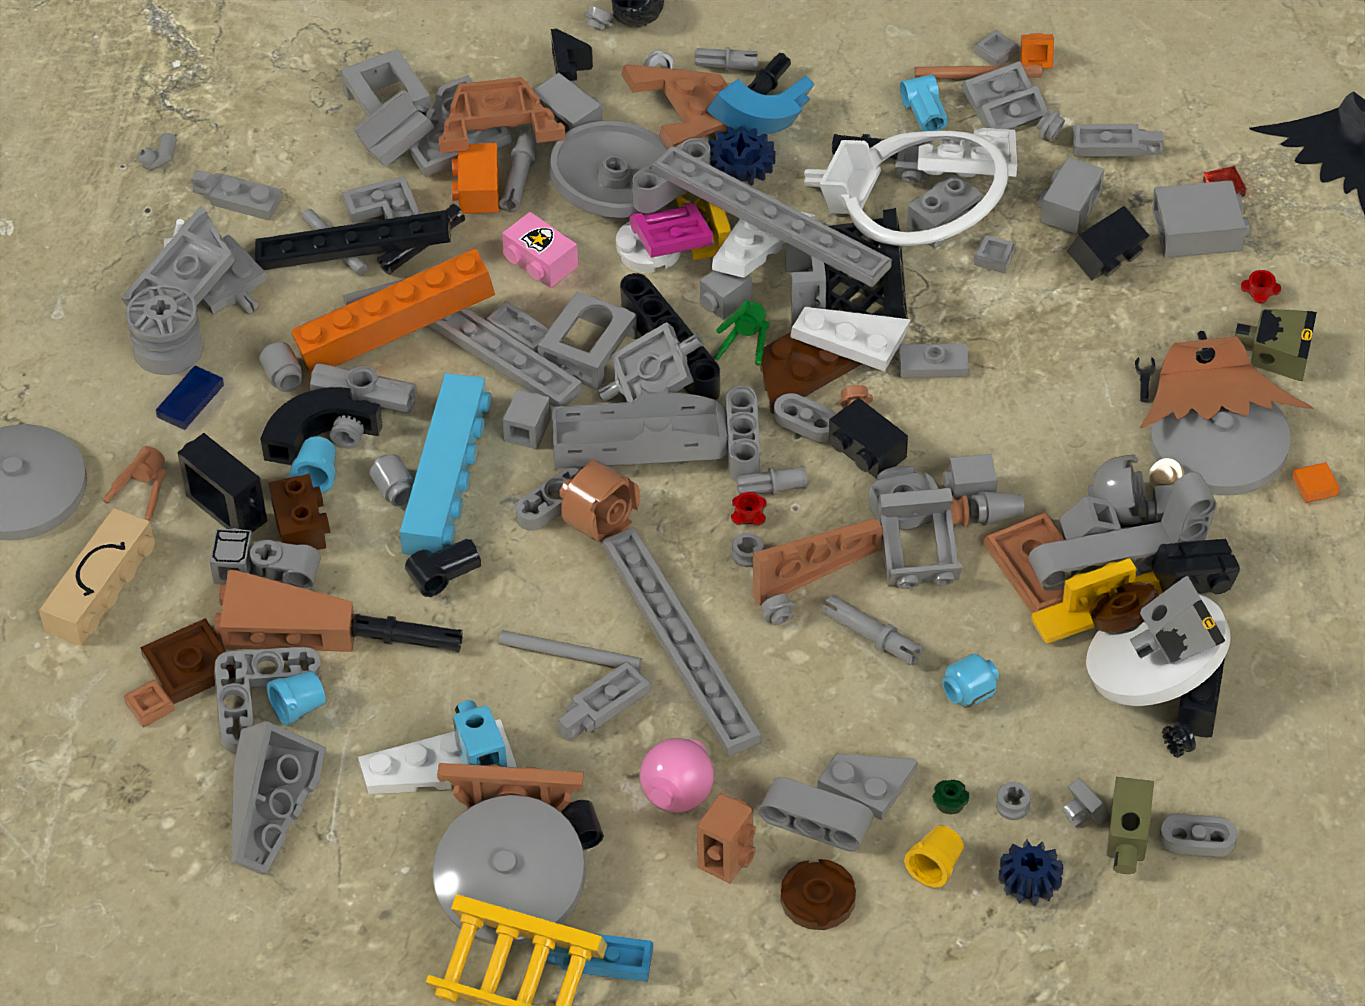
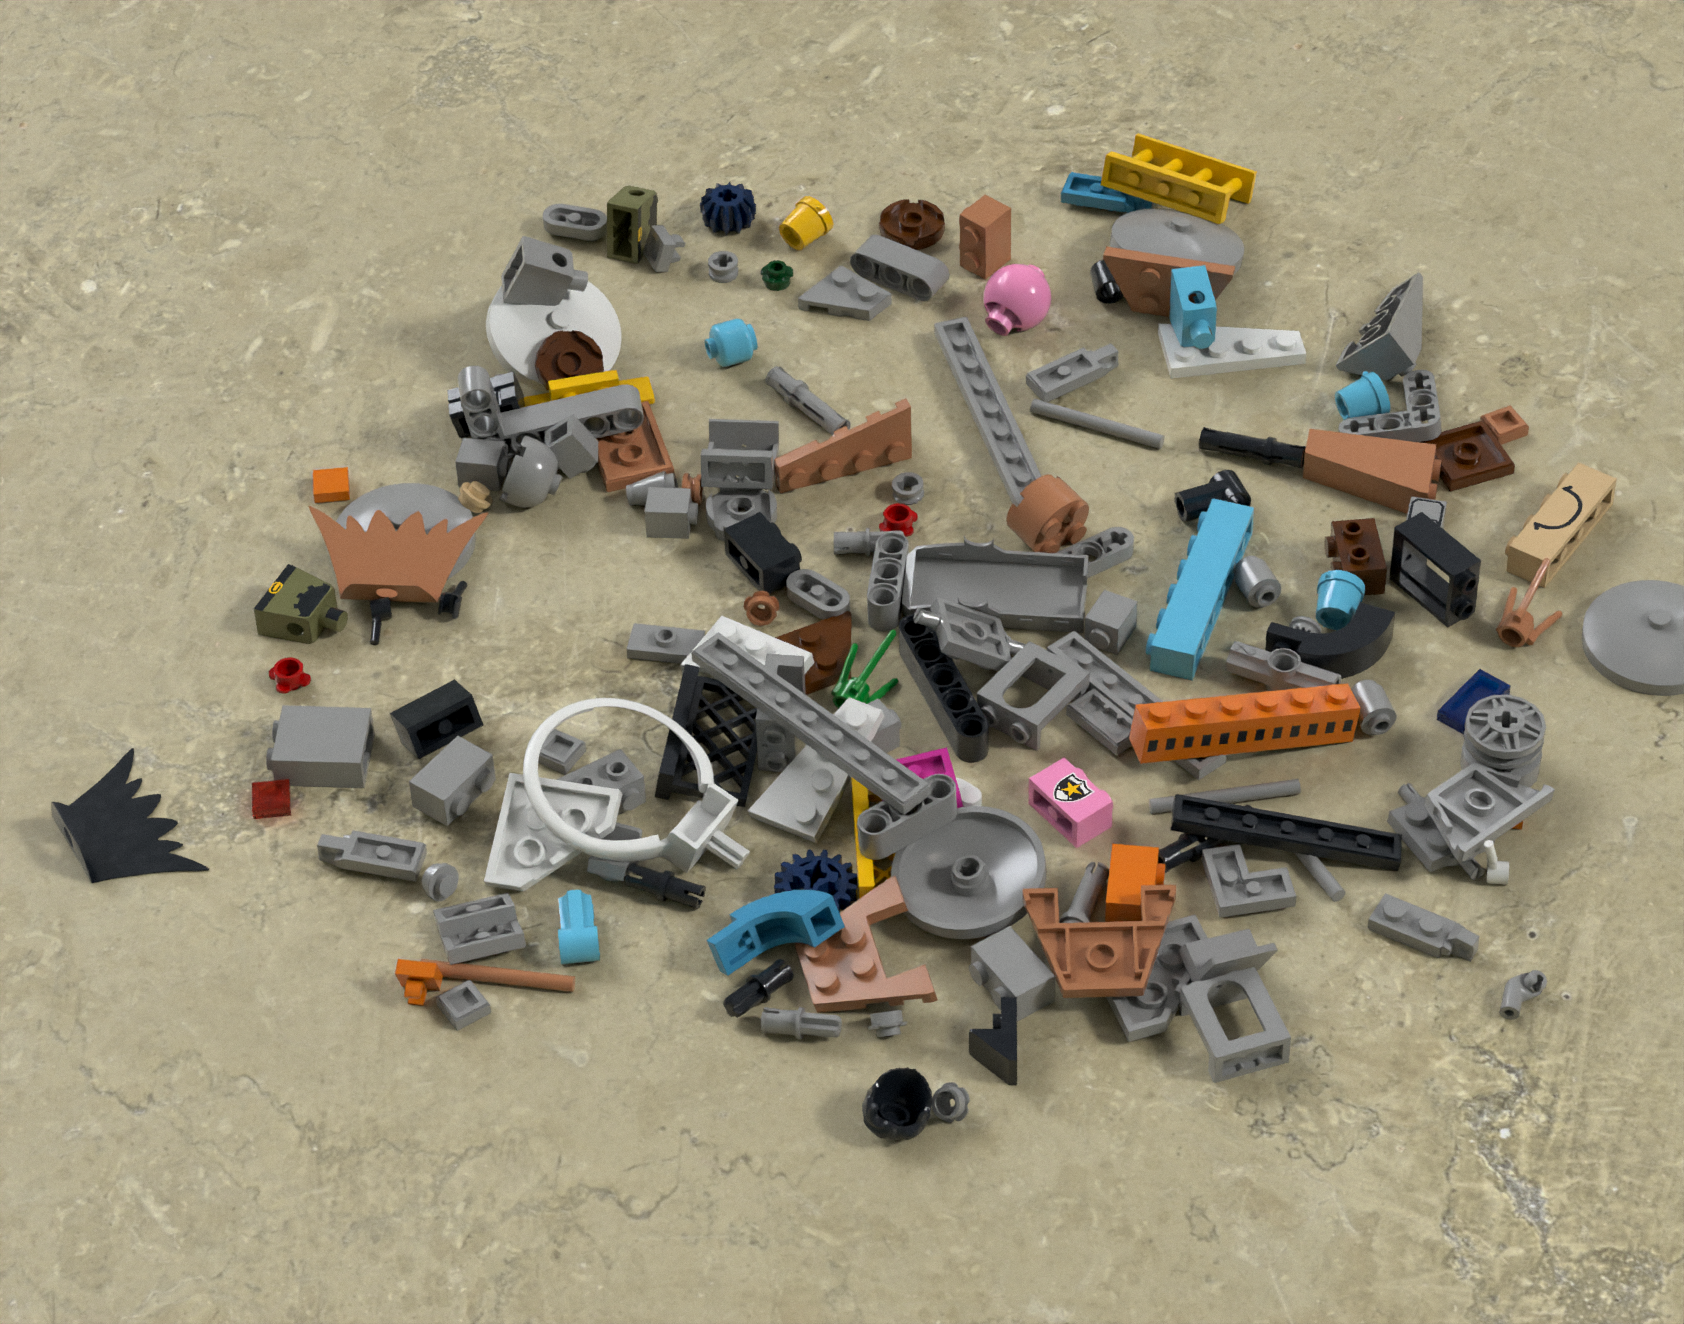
camera: 170 degrees left, 5 degrees down
light grey piece [250,540,321,590] -> none

